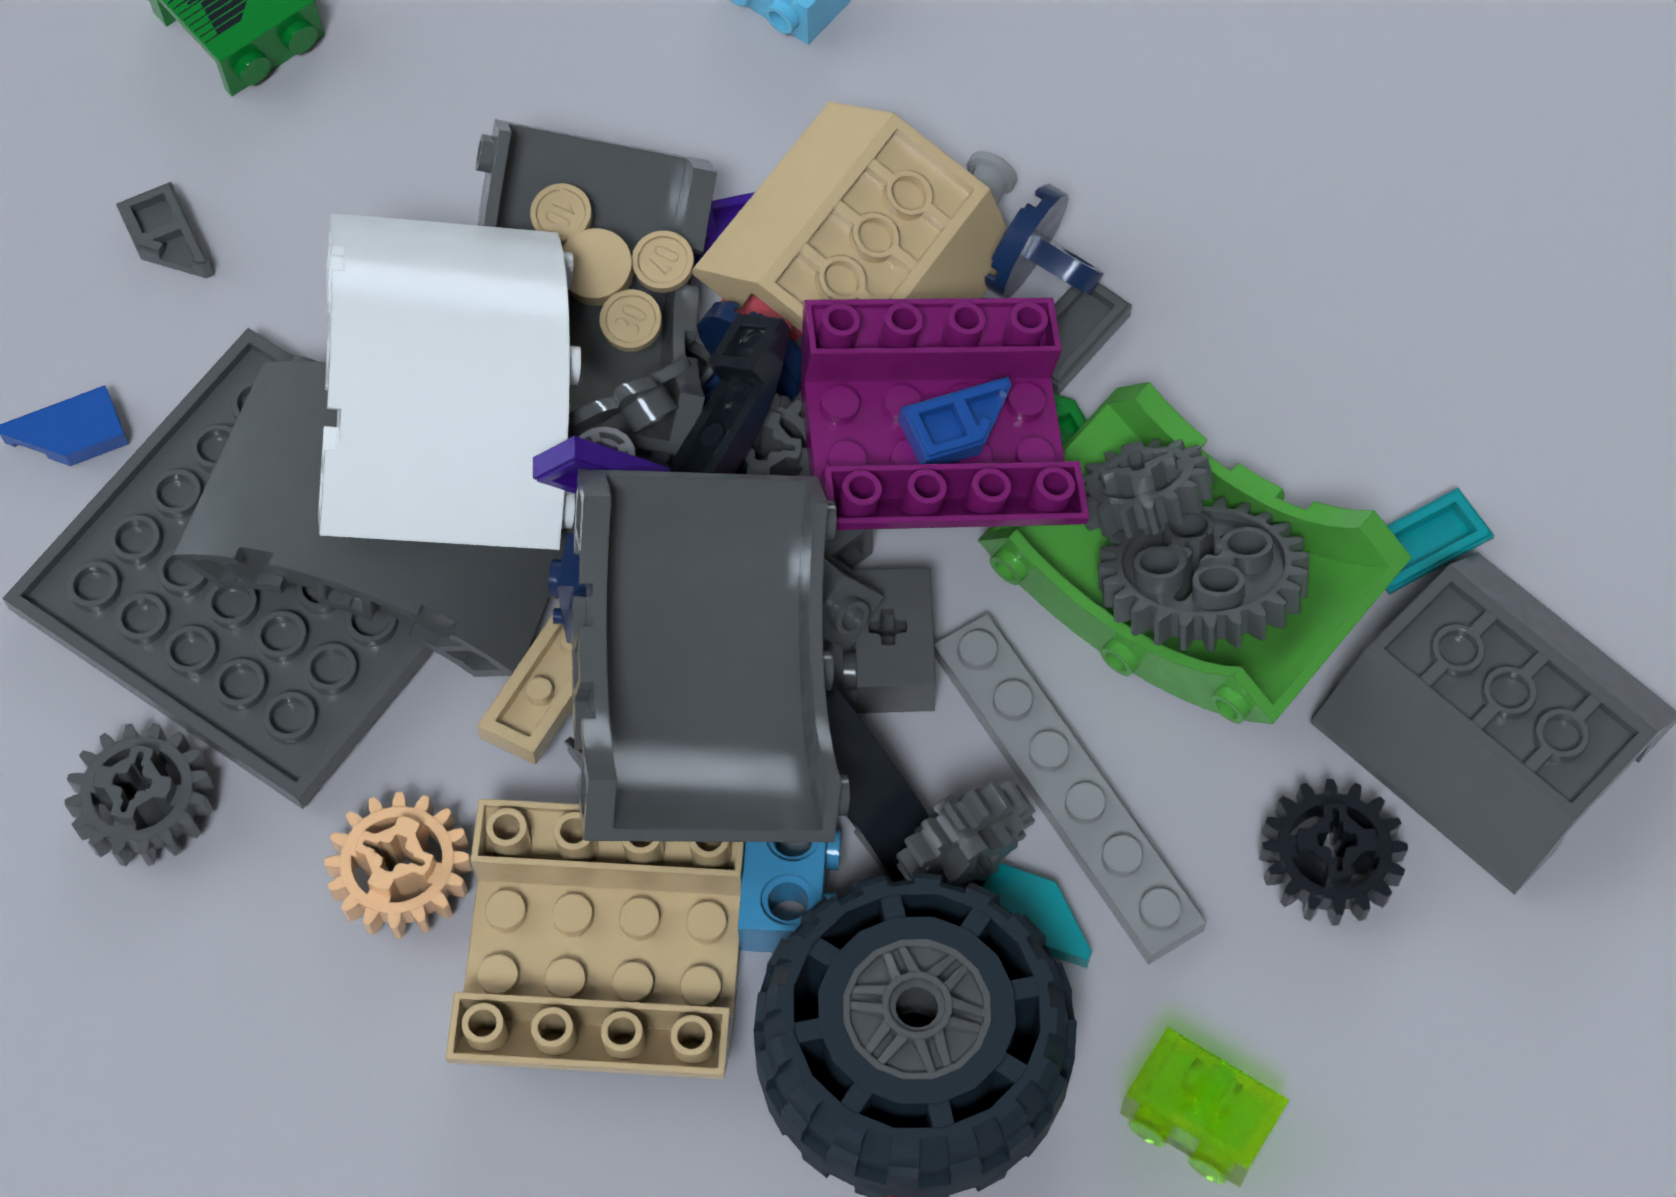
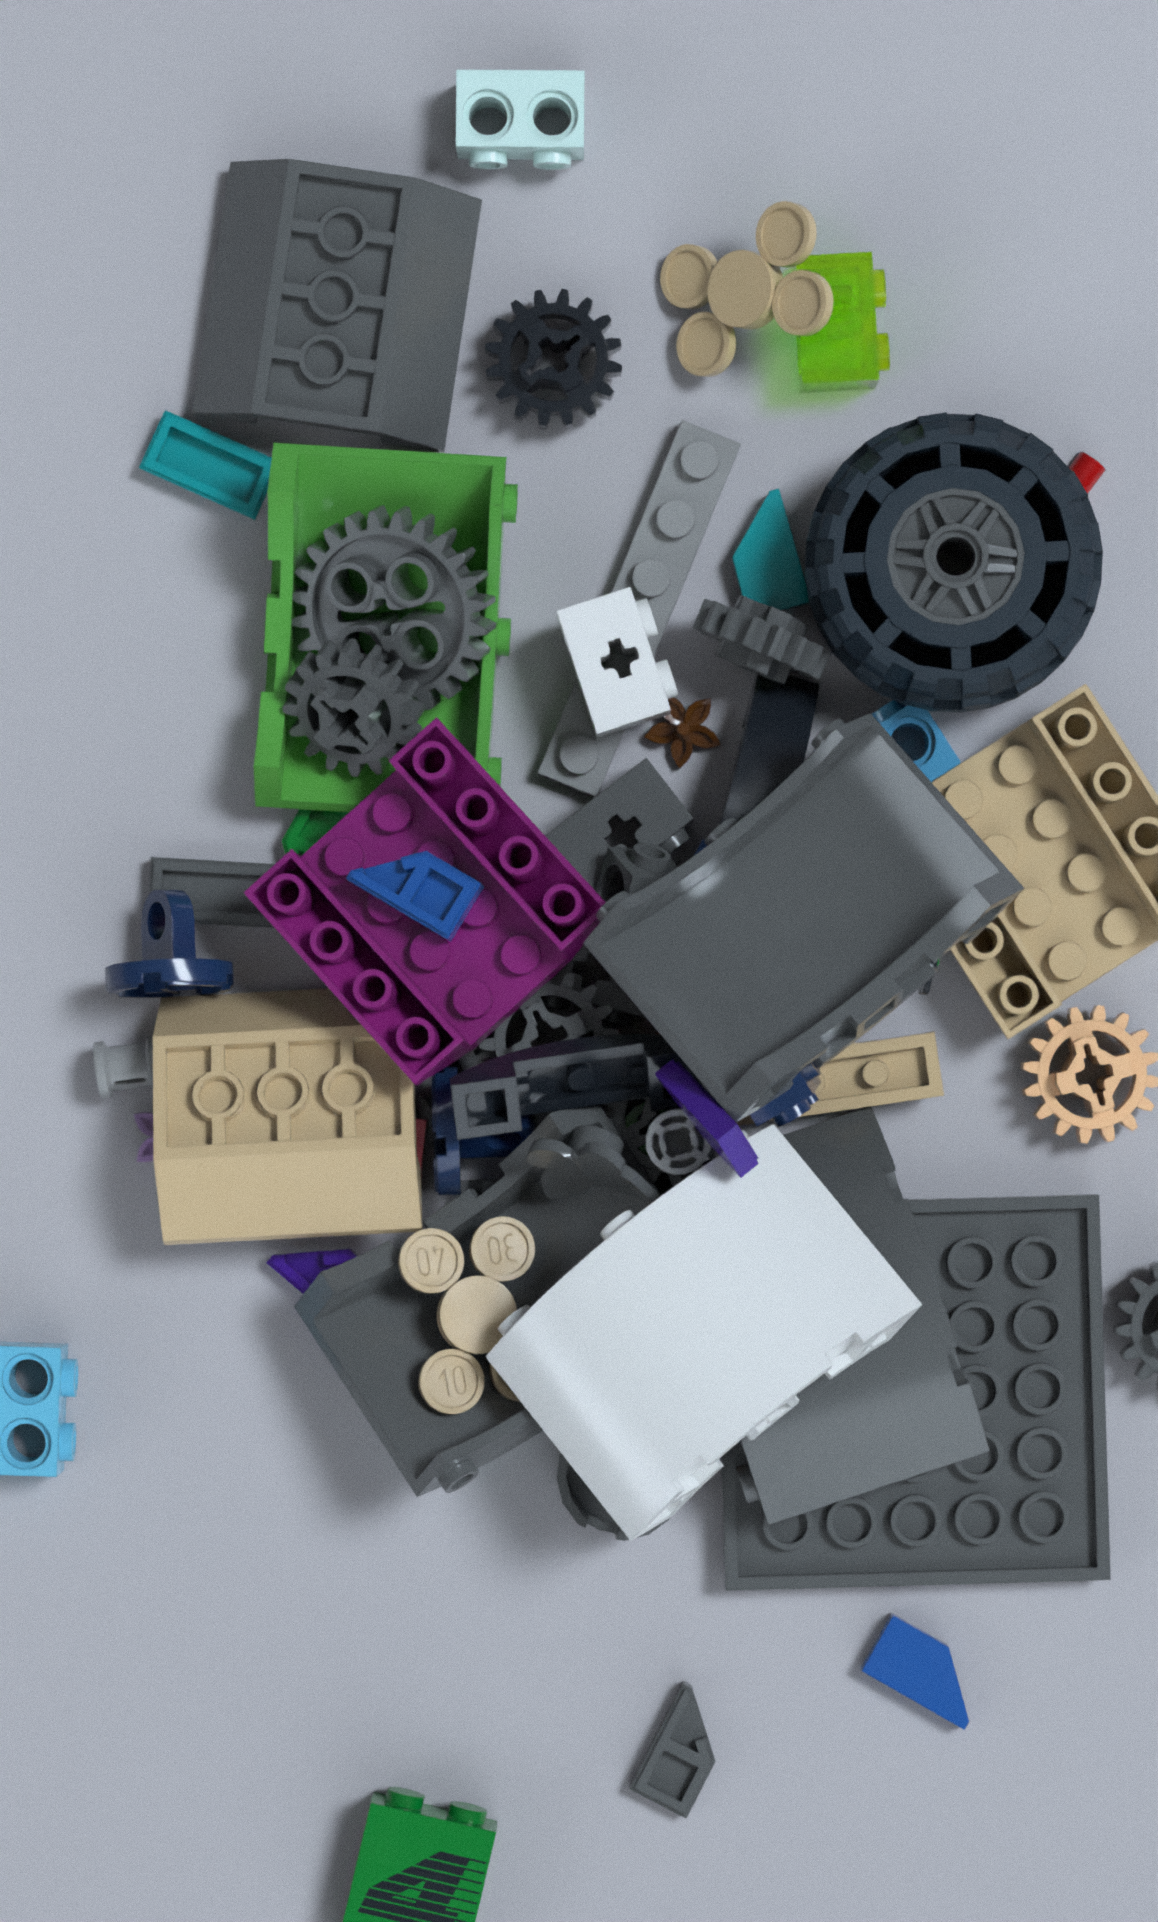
camera: 125 degrees left, 25 degrees up
none -> light aqua brick [456,70,585,170]
none -> white brick [557,587,678,738]
none -> reddish brown plant [645,698,721,768]
none -> tan piece [660,201,833,377]

